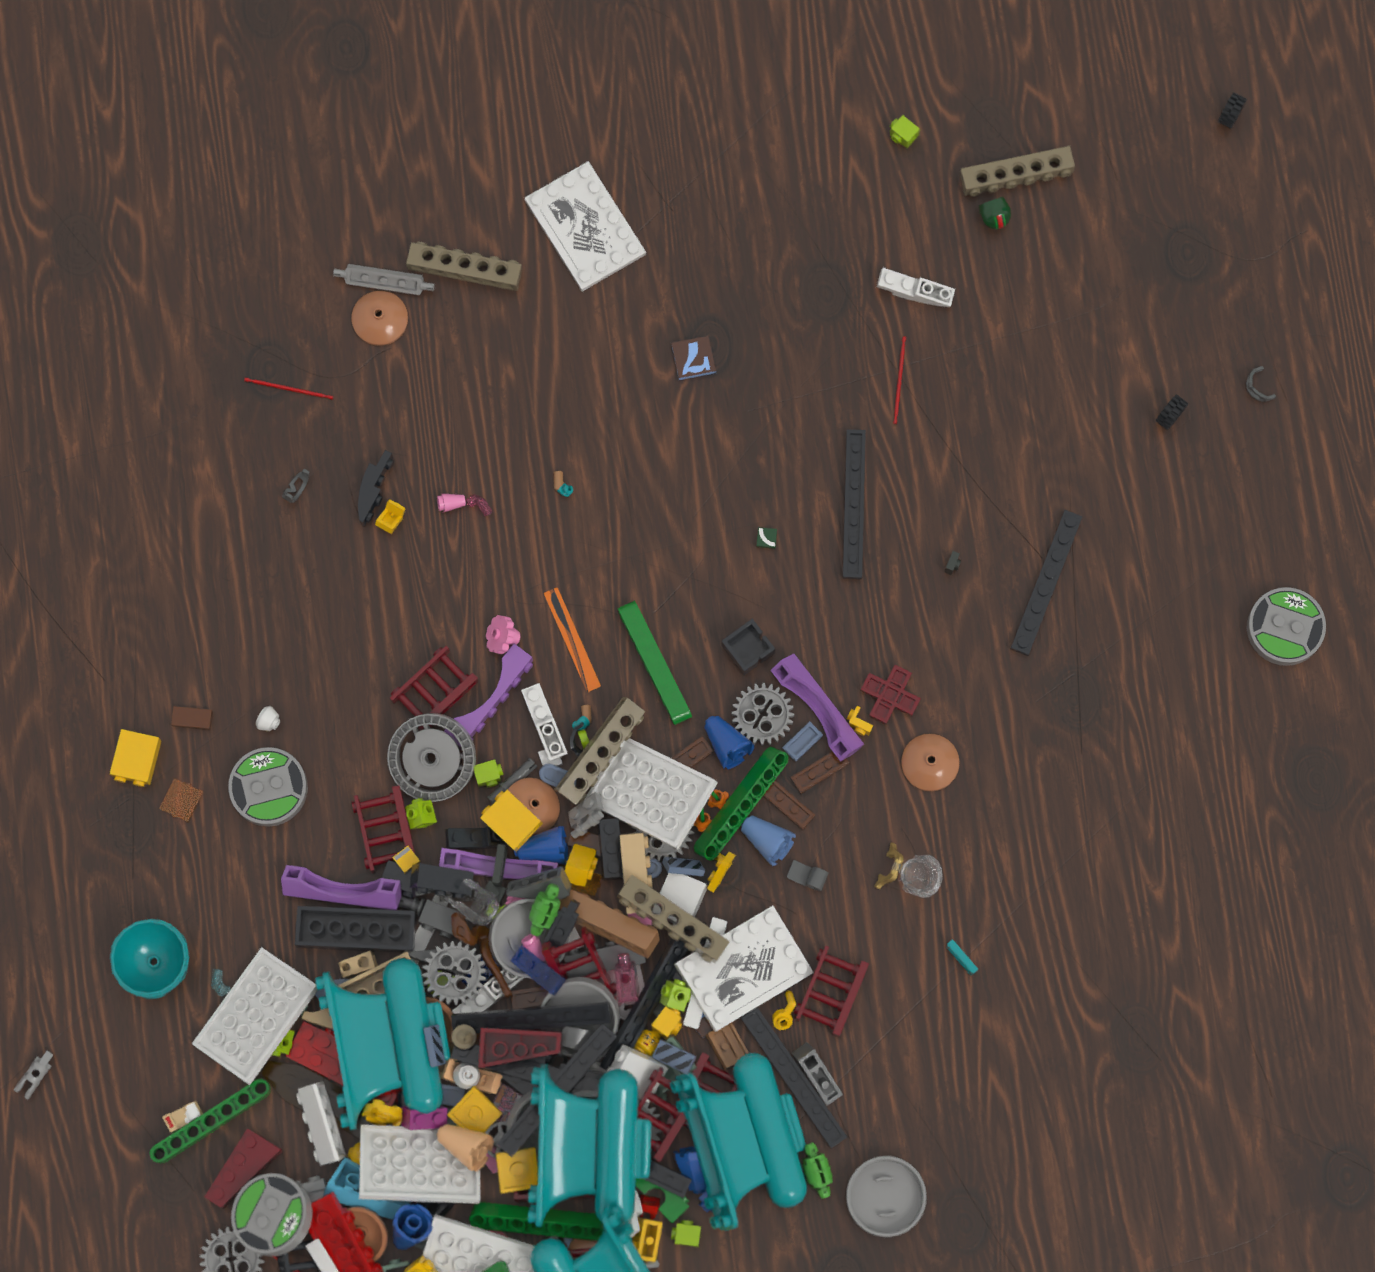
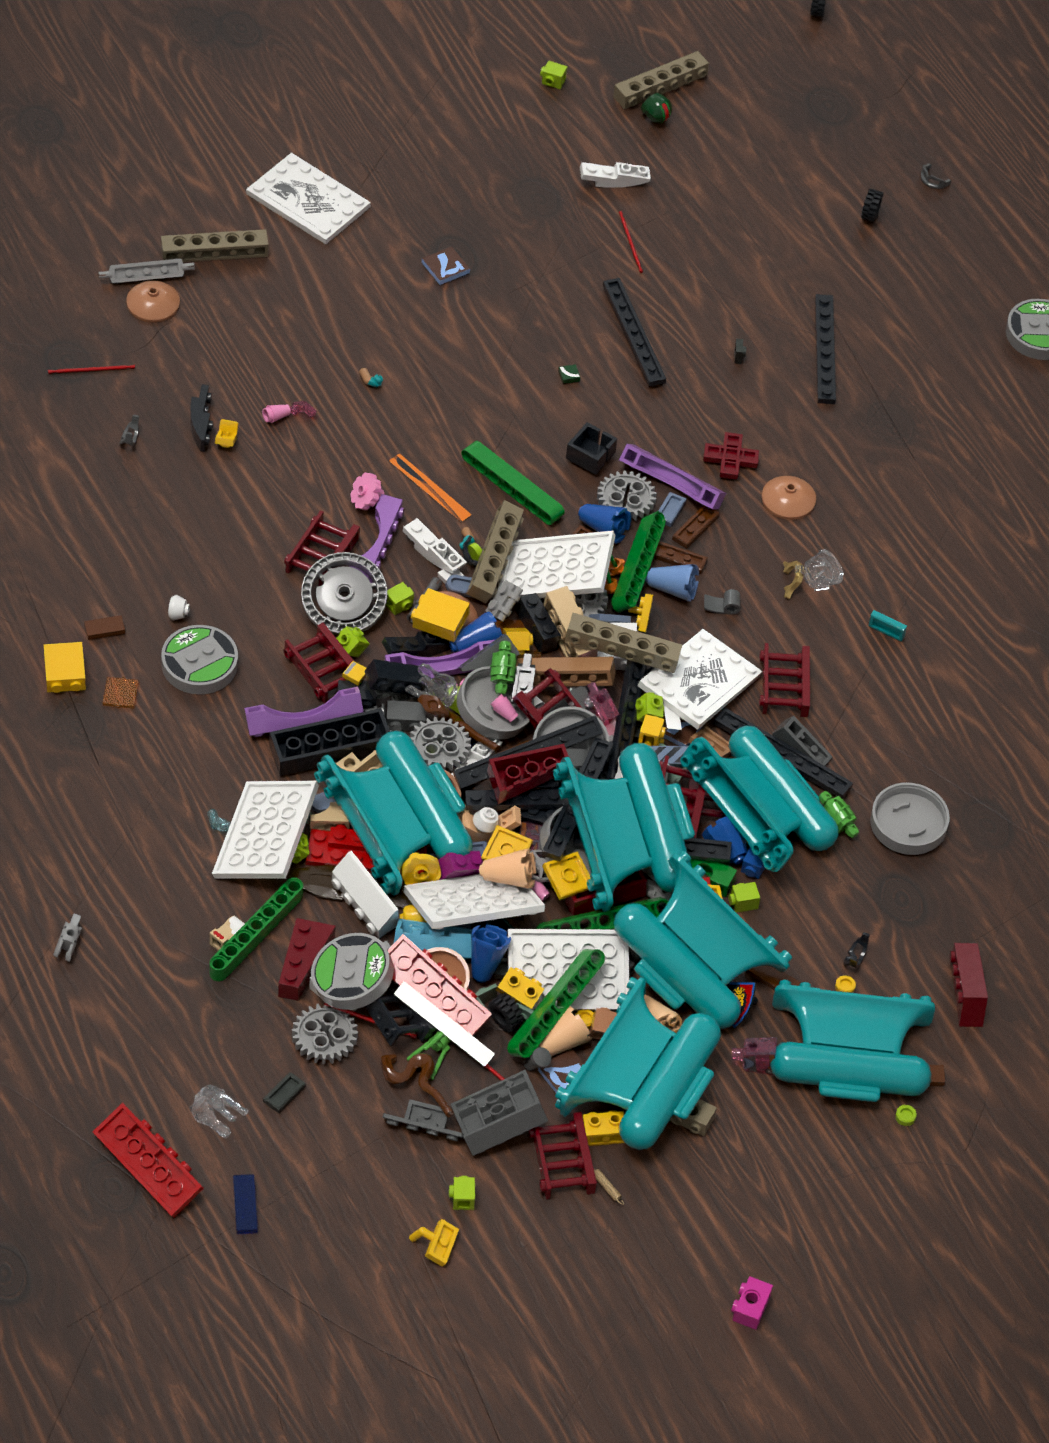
camera: 25 degrees left, 25 degrees down
teal rock [110,919,189,999] -> none
sand blue tile [424,1024,446,1067] -> none
dark tan hat [452,1025,476,1049] -> none
pearl dark grey tile [492,844,508,886] -> none
clear blue tile [510,945,566,996] -> none
yellow plate [772,991,796,1030] -> none
yellow bracket [847,706,873,736] -> none

